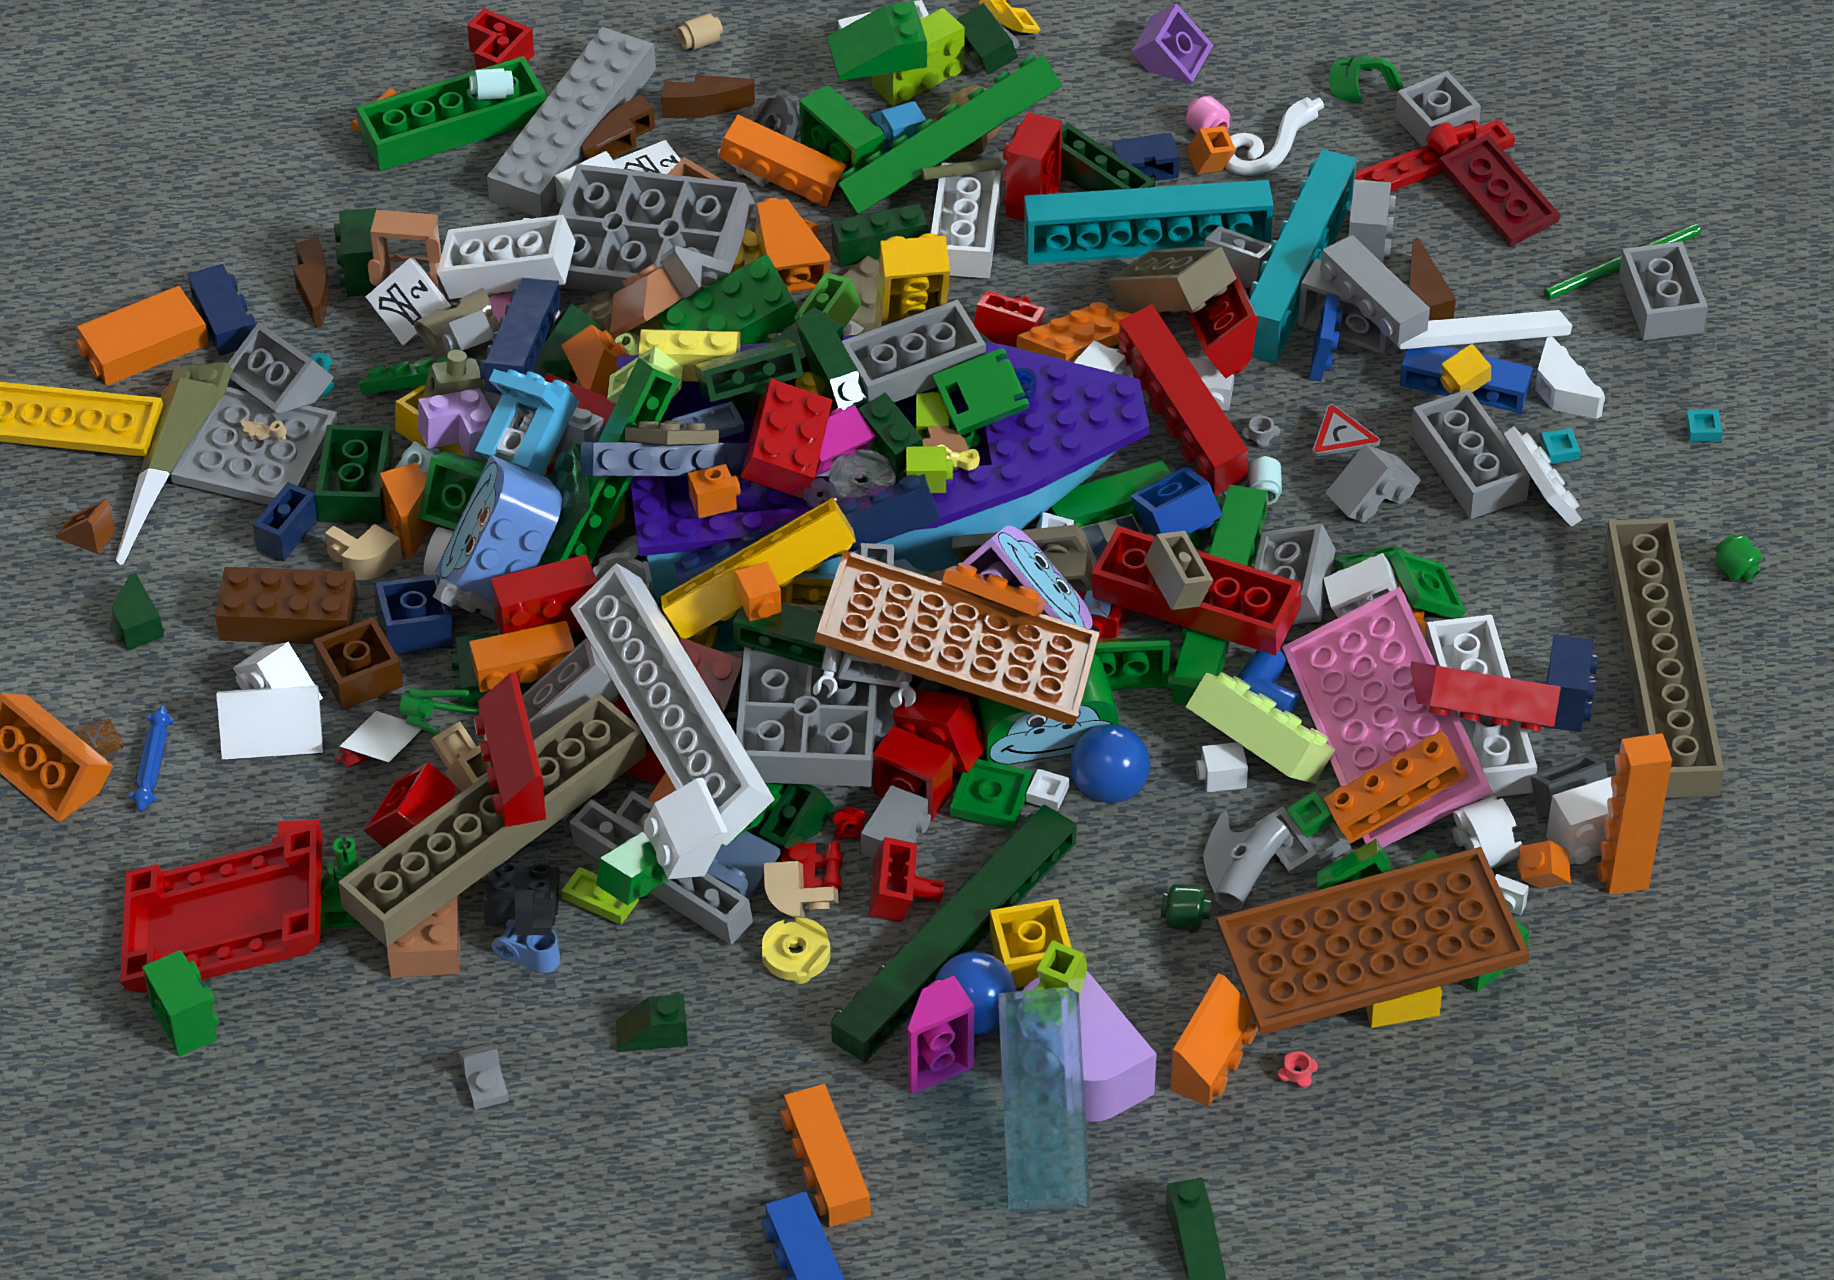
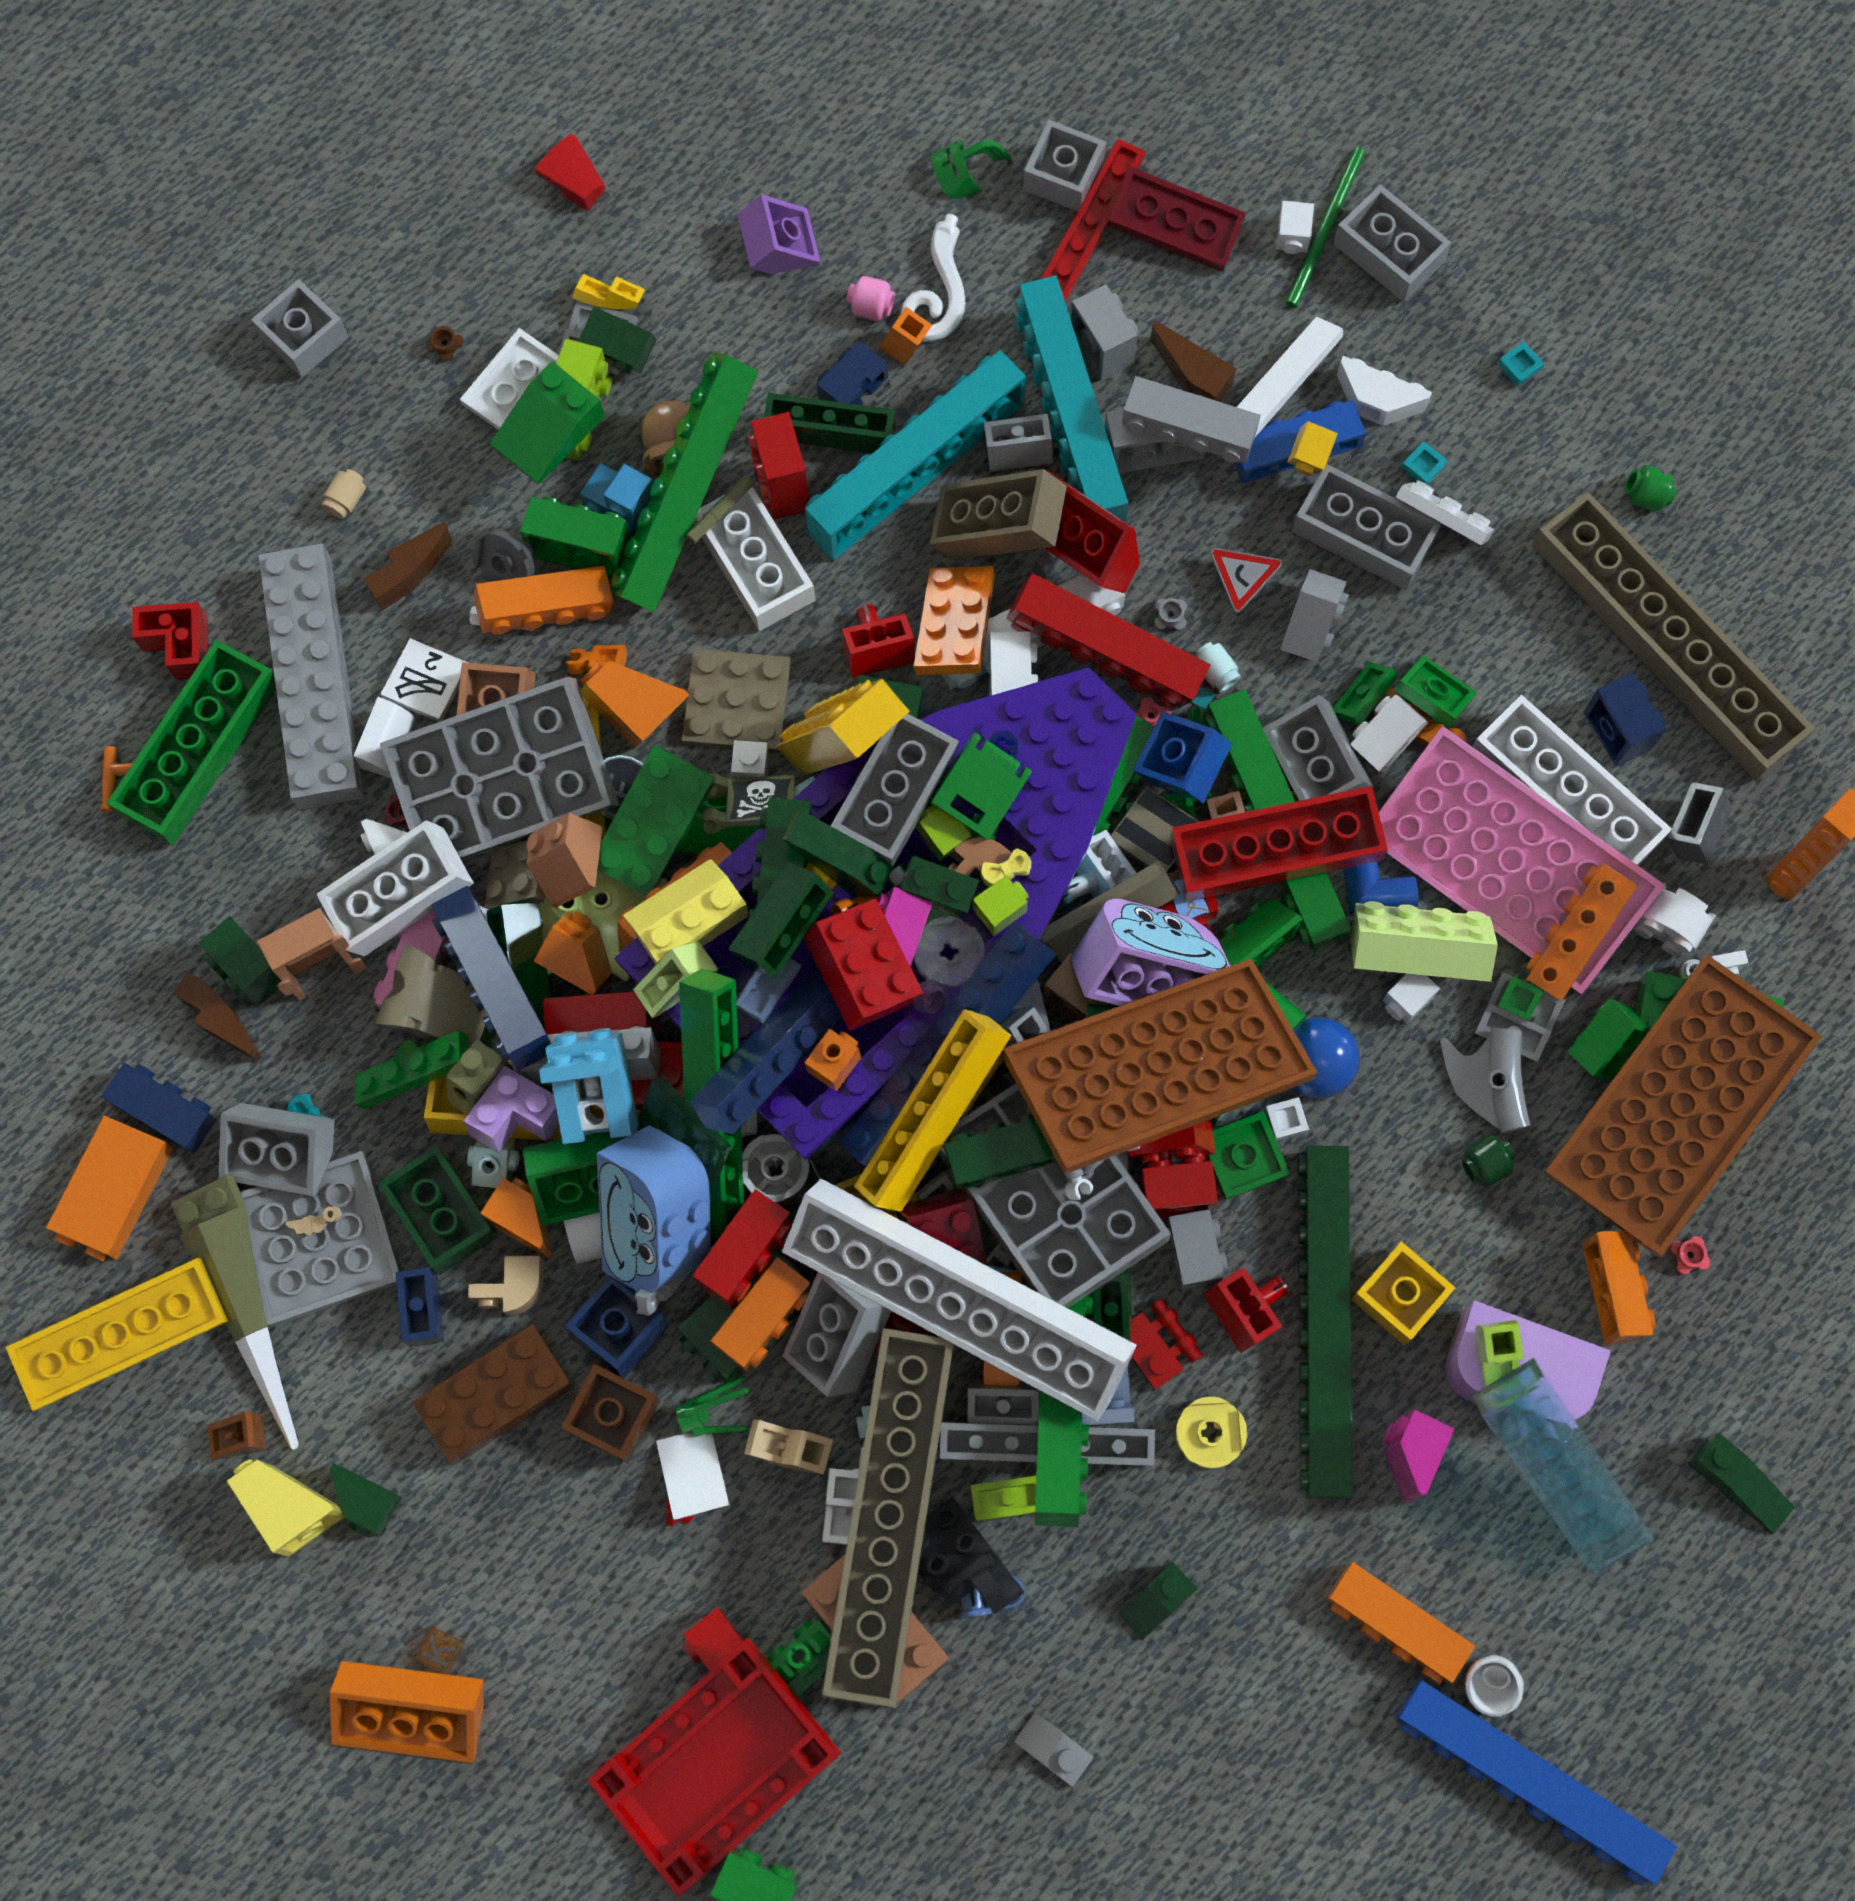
camera: 35 degrees left, 25 degrees up
blue wheel [129,705,174,812] -> none
white tile [217,685,323,759] -> none
white brick [233,642,323,701] -> none
red brick [363,762,458,848] -> none
white tile [366,257,451,346] -> none
light grey brick [442,310,494,356] -> none
light aqua brick [469,68,514,100] -> none
red slope [474,672,546,827] -> none
reddish brown slope [581,94,655,162] -> none
dark tan plate [625,421,719,445] -> none
white slope [644,778,728,879] -> none
light grey slope [660,246,730,298] -> none
orange brick [735,562,782,621] -> none
tan brick [764,861,839,918] -> none
bright green brick [794,272,861,330] -> none
dark green brick [831,203,928,267] -> none
red plate [833,807,867,840] -> none
blue piece [934,952,1017,1036] -> none
orange plate [942,563,1047,616] -> none
dark tan brick [1144,530,1213,610] -> none
blue plate [1309,293,1343,382] -> none
red slope [1410,661,1561,731] -> none
red bar [1426,120,1480,156] -> none
orange brick [1517,840,1571,889] -> none
white brick [1546,777,1613,865] -> none
none -> light yellow slope [227,1460,344,1557]
none -> white brick [1276,201,1314,254]
none -> white piece [1465,1655,1524,1717]

